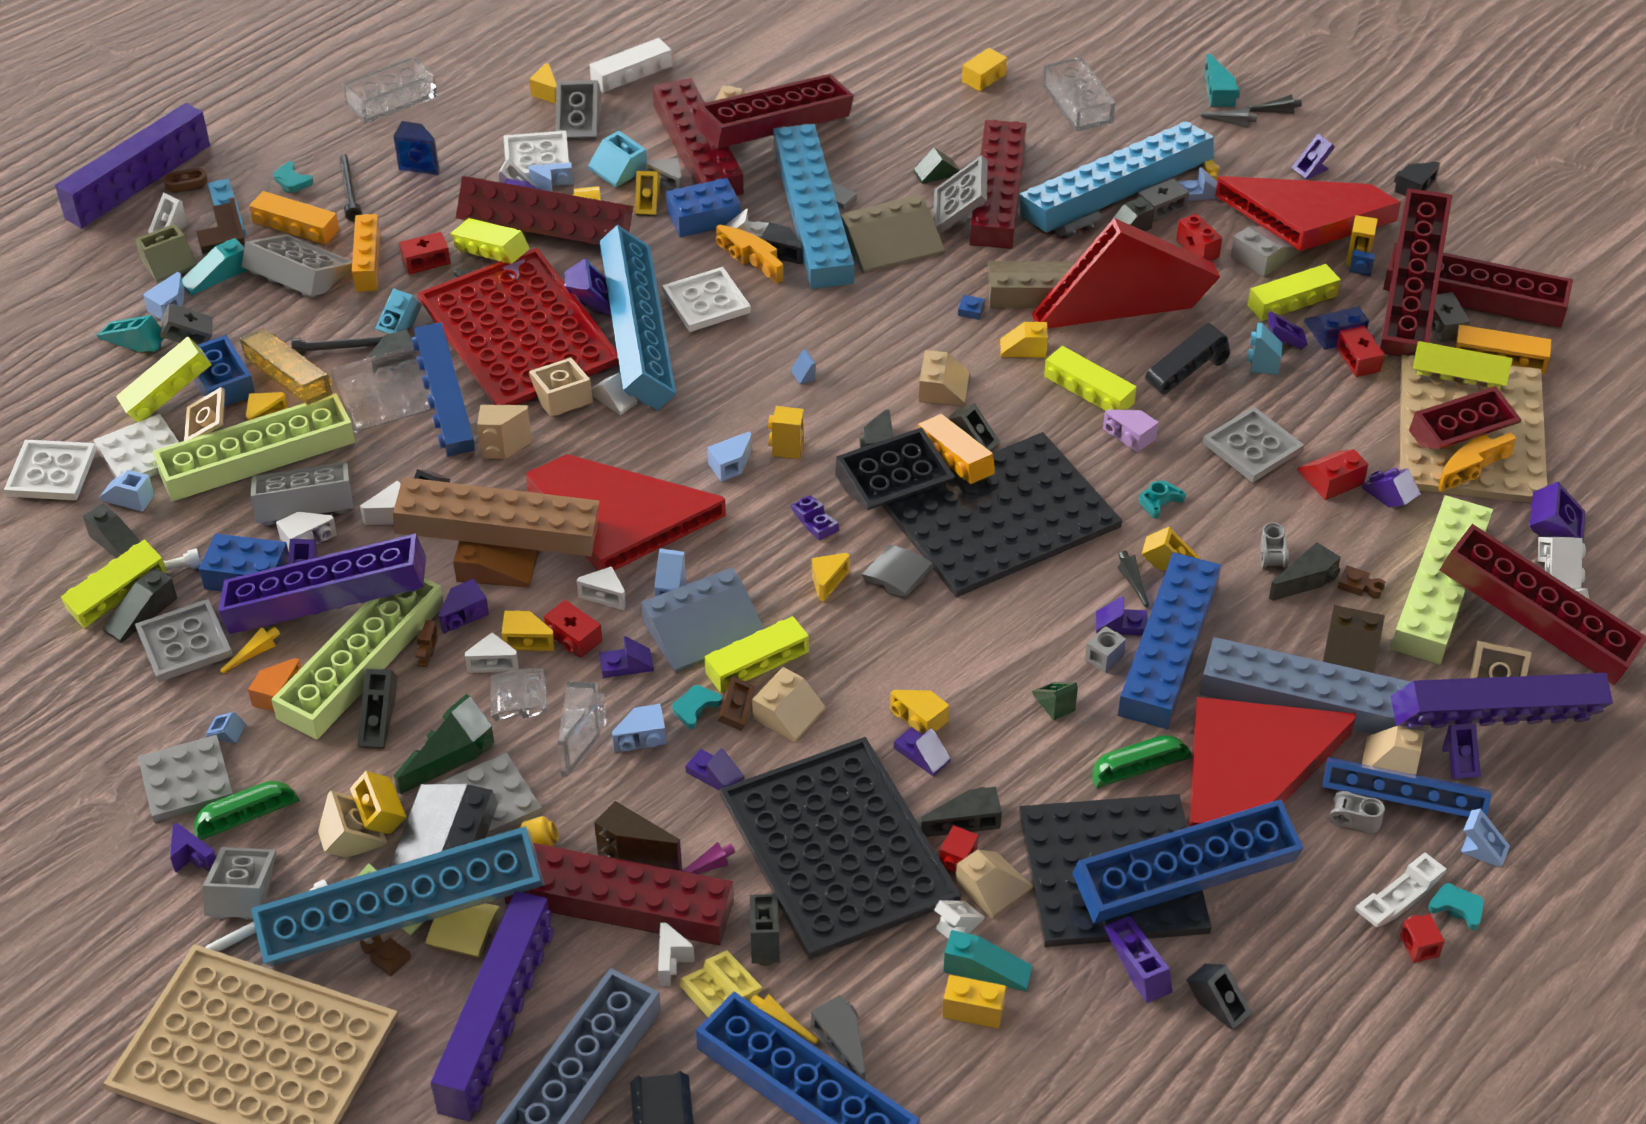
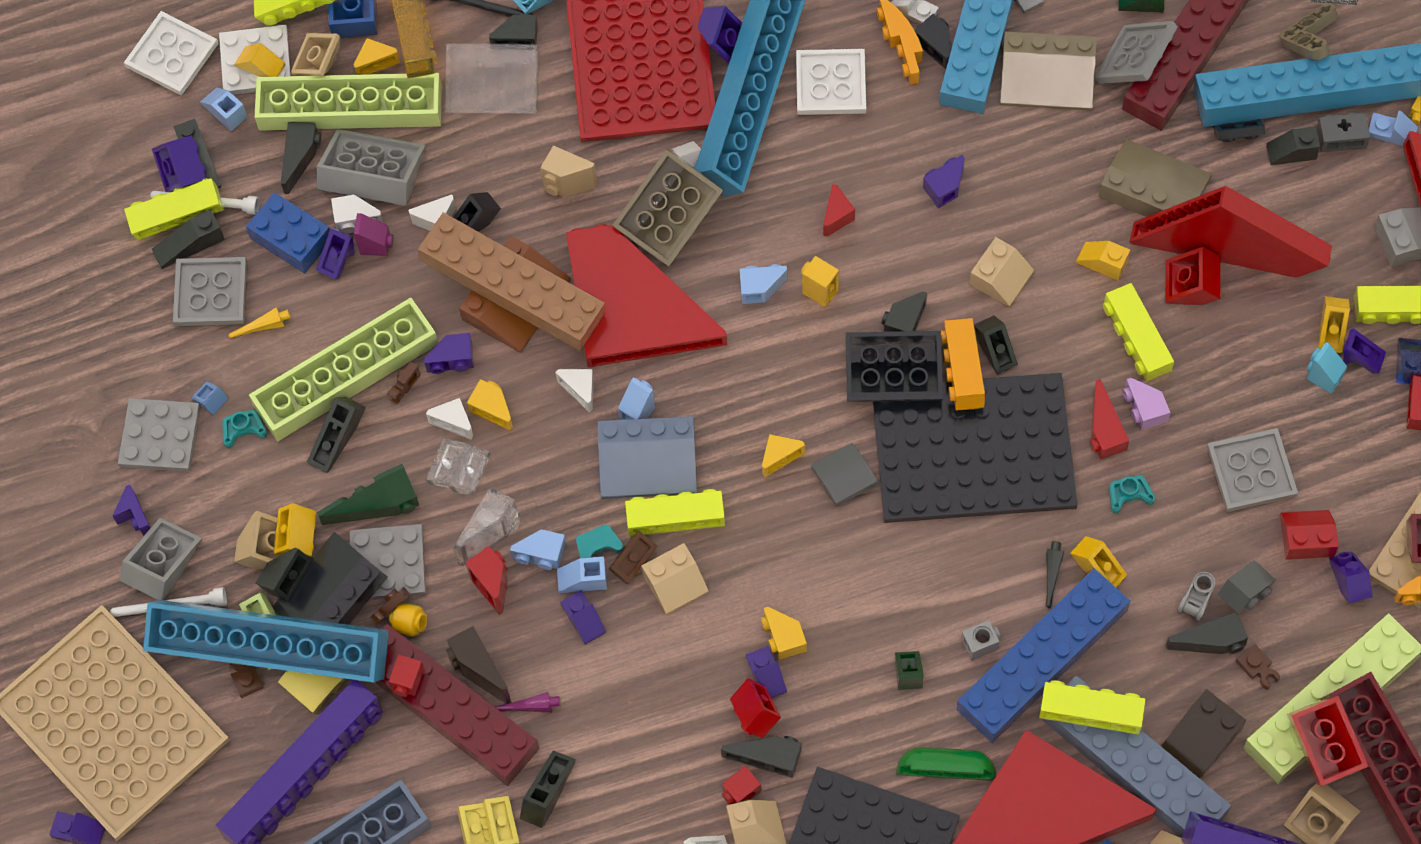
camera: 30 degrees right, 20 degrees up
green brick [194,781,300,840] -> none
dark purple brick [218,533,426,634] -> none
orange slope [248,658,301,712] -> none
blue brick [411,322,475,457] -> none
tan slope [529,358,593,417] -> none
red brick [543,599,603,658] -> none
dark purple slope [599,636,654,678] -> none
white slope [658,923,695,987] -> none
black plate [720,736,961,959] -> none
dark purple slope [791,495,840,541] -> none
medium blue slope [792,349,816,384] -> none
blue plate [958,295,985,320] -> none
dark purple slope [1096,596,1147,636] -> none
black beam [1145,323,1230,394] -> none
red brick [1176,214,1223,261] -> none
none -> dark purple slope [152,135,206,192]
none -> teal piece [222,410,267,448]
none -> yellow slope [235,43,286,77]
none -> pearl dark grey slope [255,548,312,601]
none -> pearl dark grey slope [281,122,321,194]
none -> magenta slope [354,213,393,256]
none -> reddish brown plate [370,587,410,624]
none -> red brick [388,655,424,697]
none -> red slope [465,546,508,615]
none -> light blue slope [557,556,607,593]
none -> dark tan slope [612,149,724,266]
none -> red brick [730,678,781,739]
none -> red slope [823,184,855,236]
none -> dark purple slope [923,155,965,209]
none -> neon yellow brick [1039,681,1145,735]
none -> red slope [1090,379,1129,459]
none -> red slope [1165,247,1221,305]
none -> dark grey brick [1217,560,1276,614]
none -> dark tan beam [1280,4,1338,60]
none -> red slope [1287,695,1369,786]
none -> yellow slope [1318,296,1350,353]

